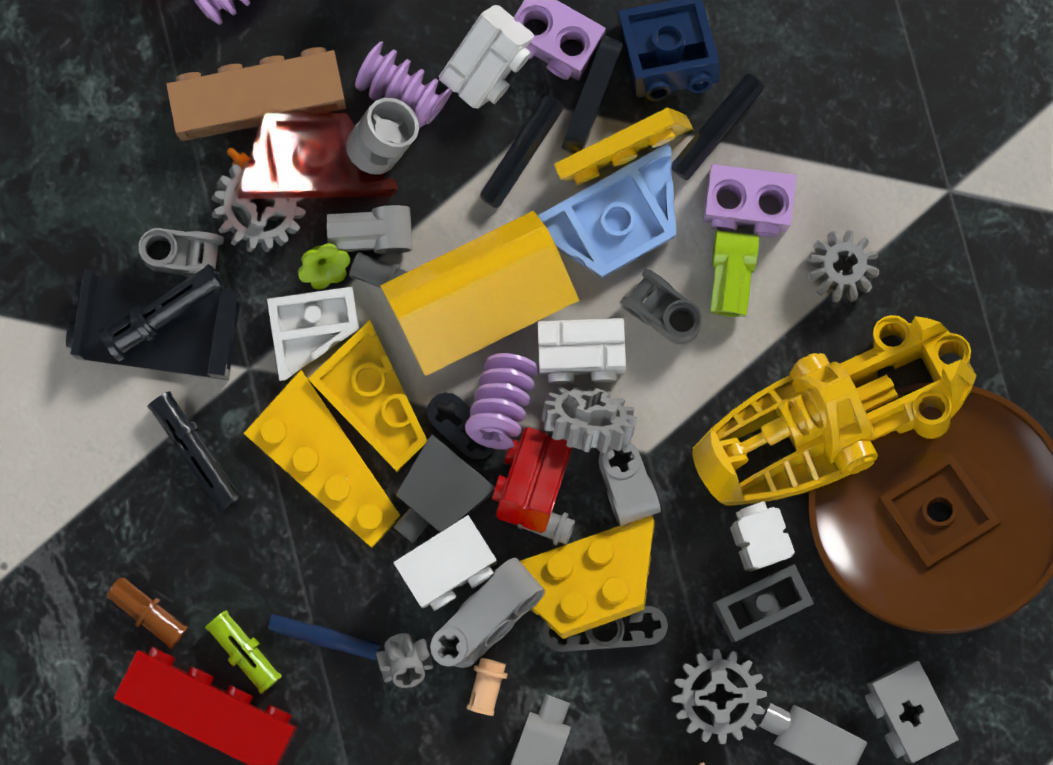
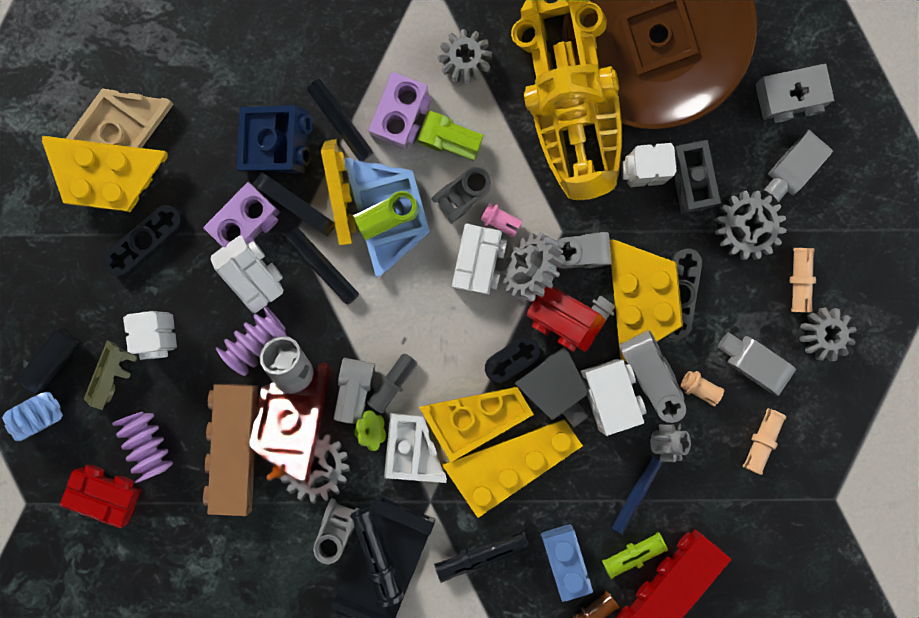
camera: 65 degrees left, 5 degrees up
yellow piece [380,210,580,376] -> none
lavender piece [465,353,539,450] -> none
none -> lime piece [353,191,419,241]
none -> bright pink pin [480,203,522,238]
none -> medium blue brick [541,524,593,602]

